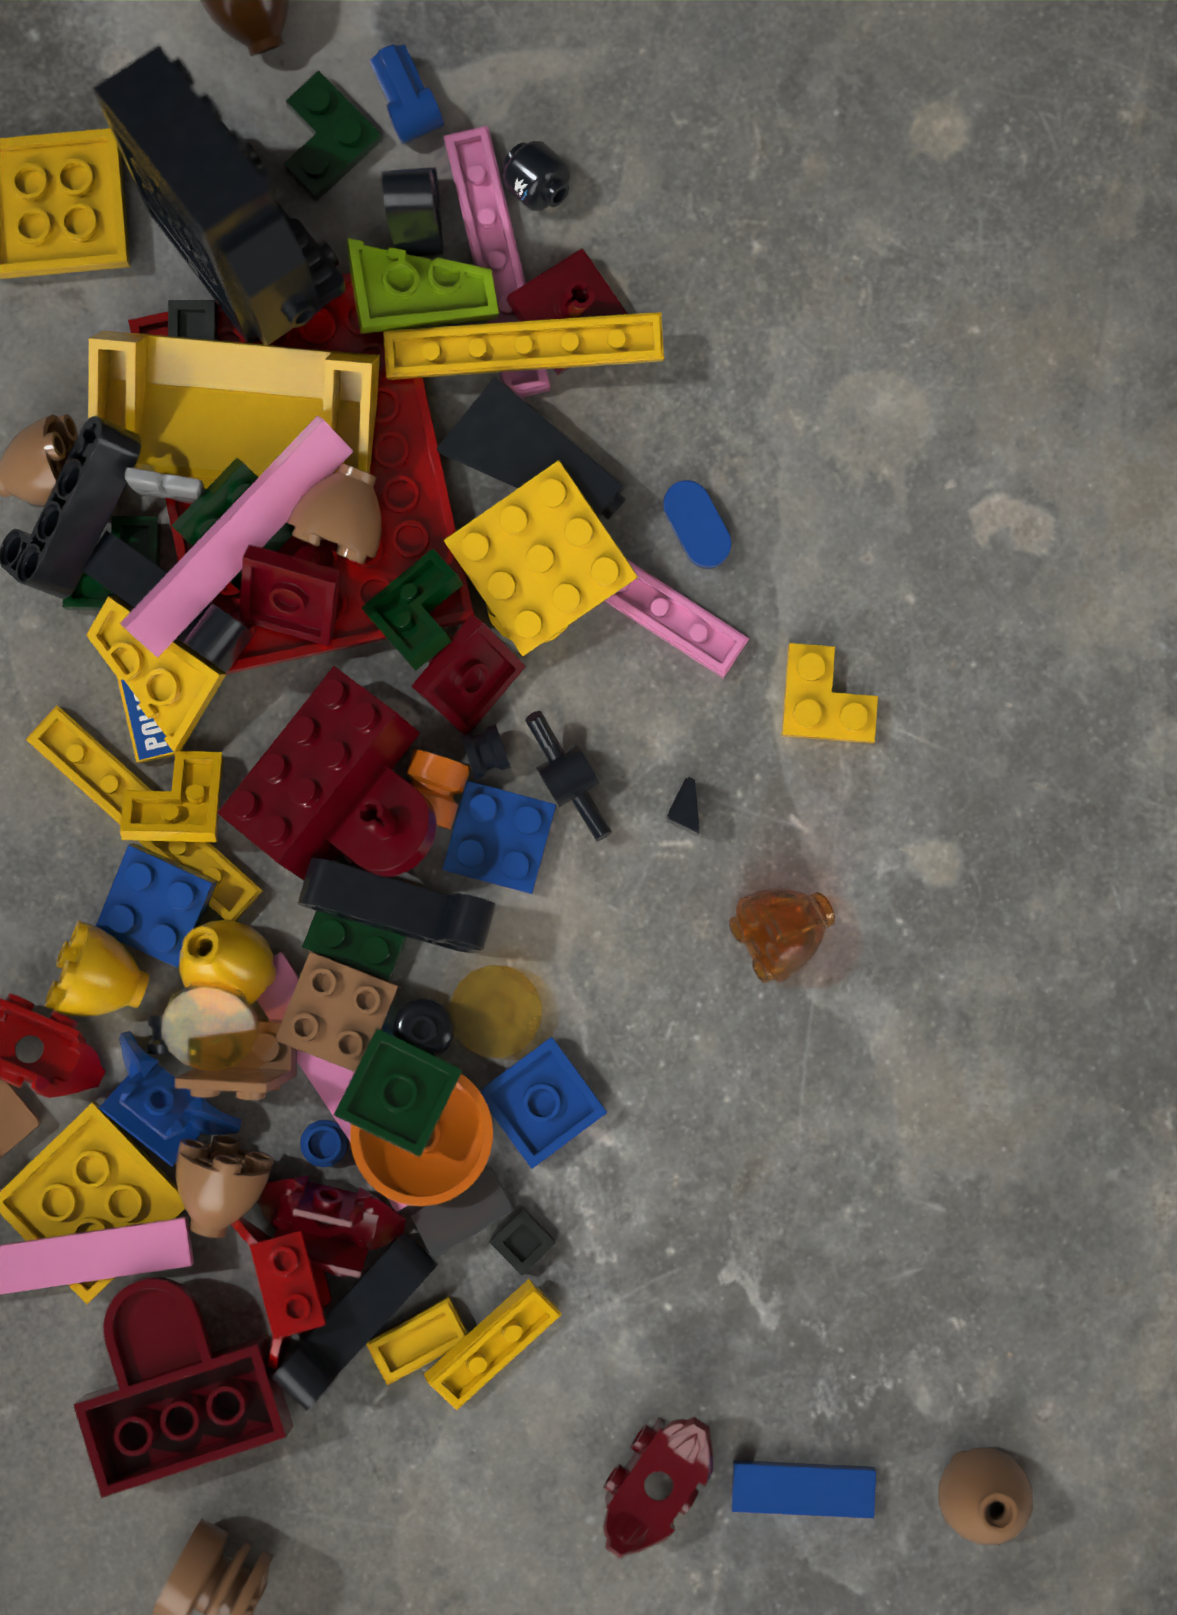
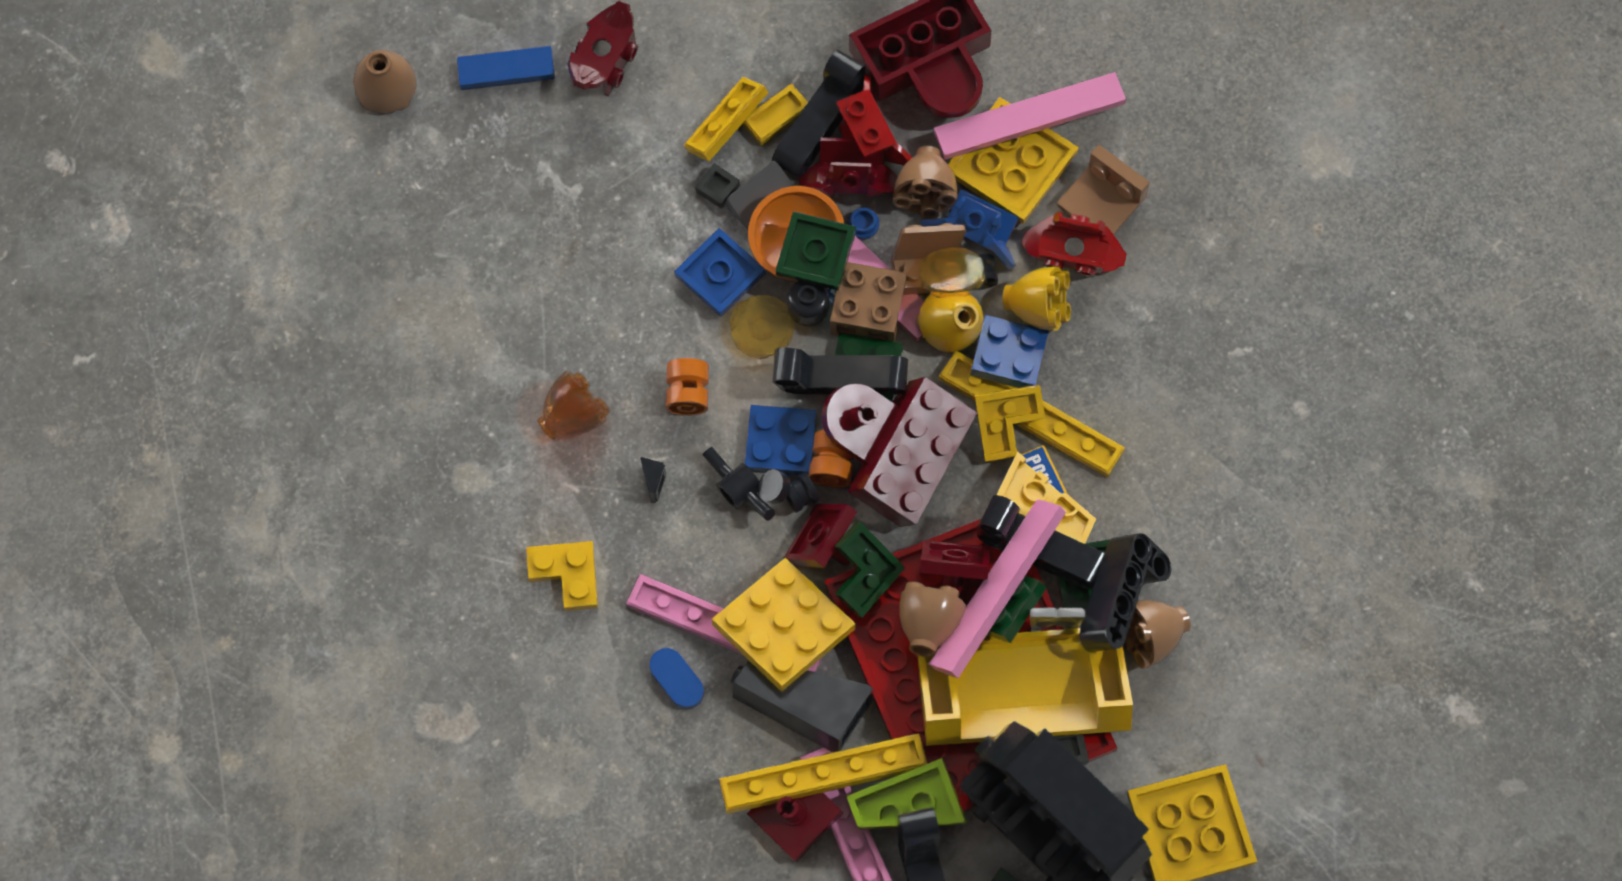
camera: 175 degrees right, 15 degrees down
none -> orange wheel [666,358,709,416]
none -> tile [758,469,790,504]

